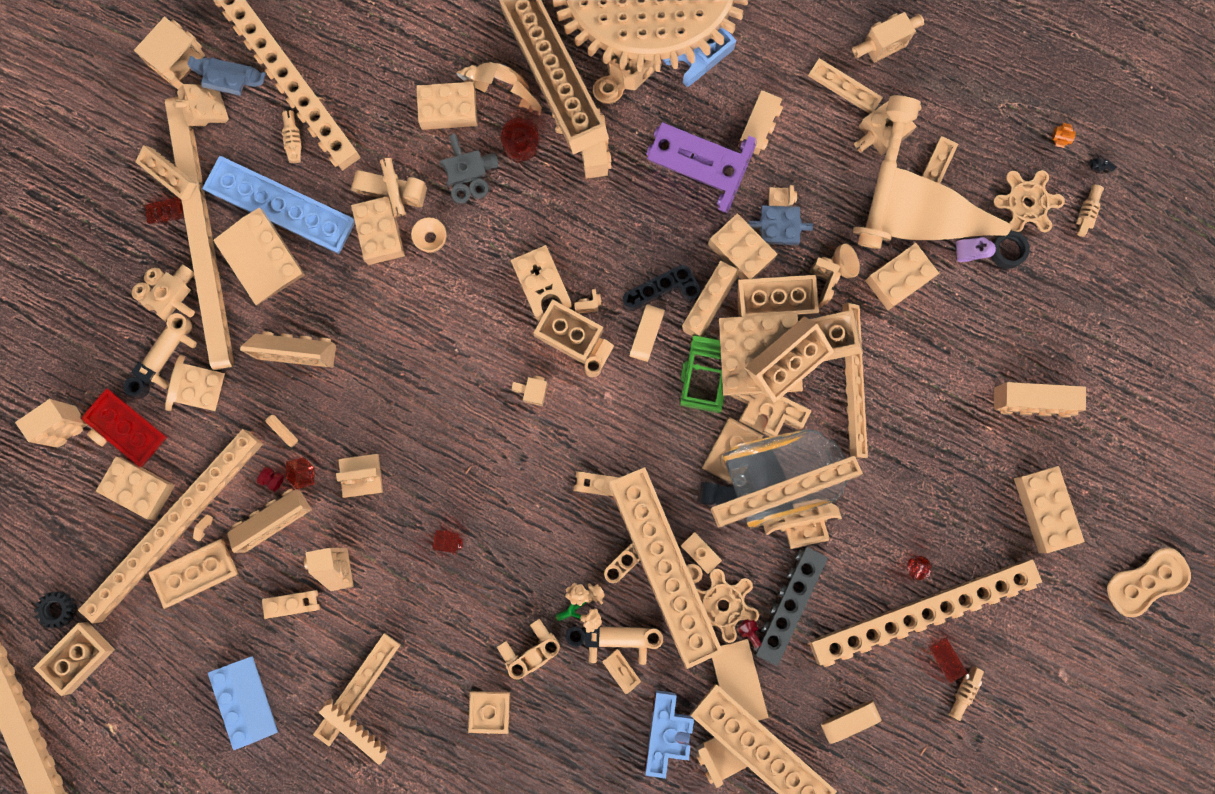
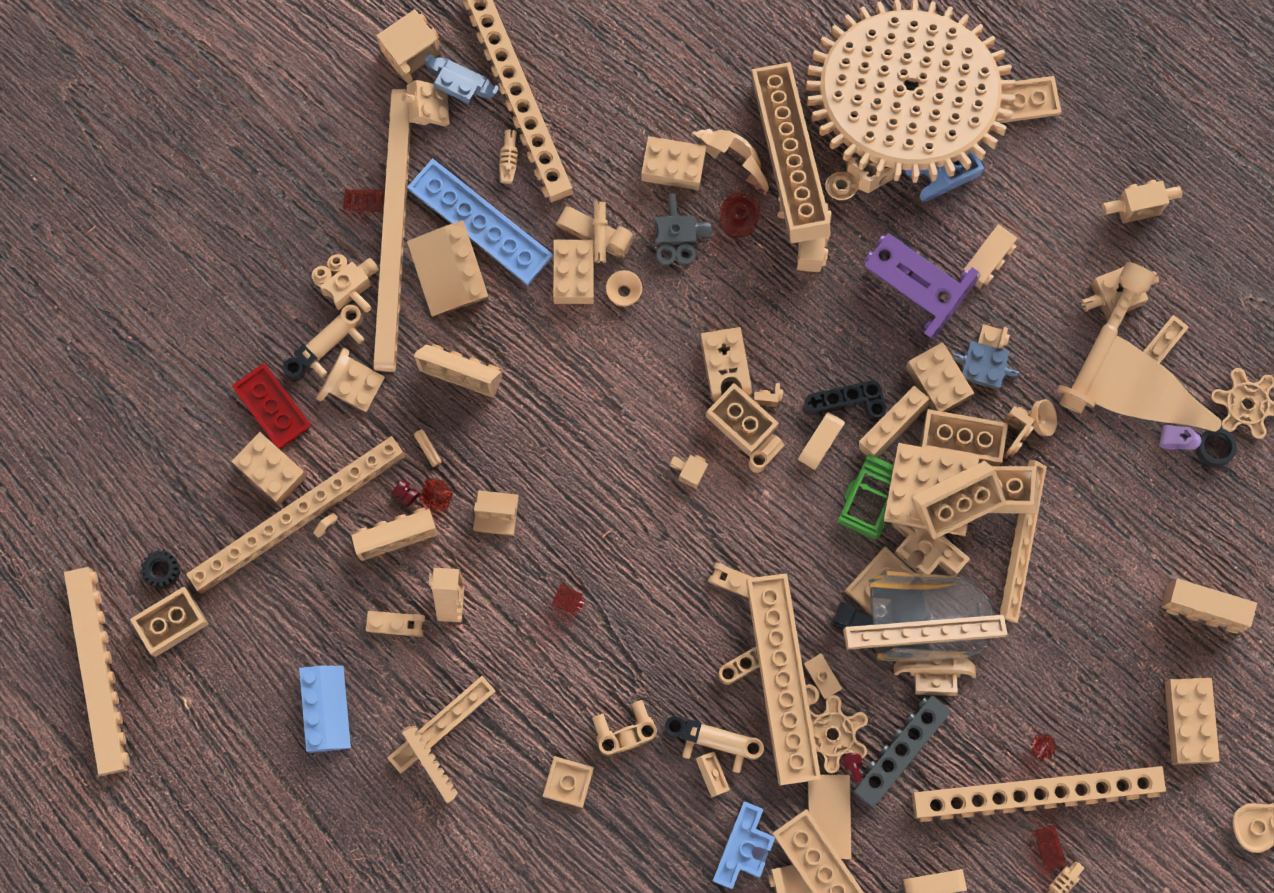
camera: 15 degrees right, 5 degrees down
light nougat brick [15,399,88,447] -> none
light nougat tile [87,429,107,447] -> none
light nougat gear [136,145,197,200] -> none
light nougat tile [149,538,238,609] -> none
light nougat plant [556,583,605,633] -> none
light nougat plate [808,58,883,114] -> none
light nougat brick [865,243,939,311] -> none

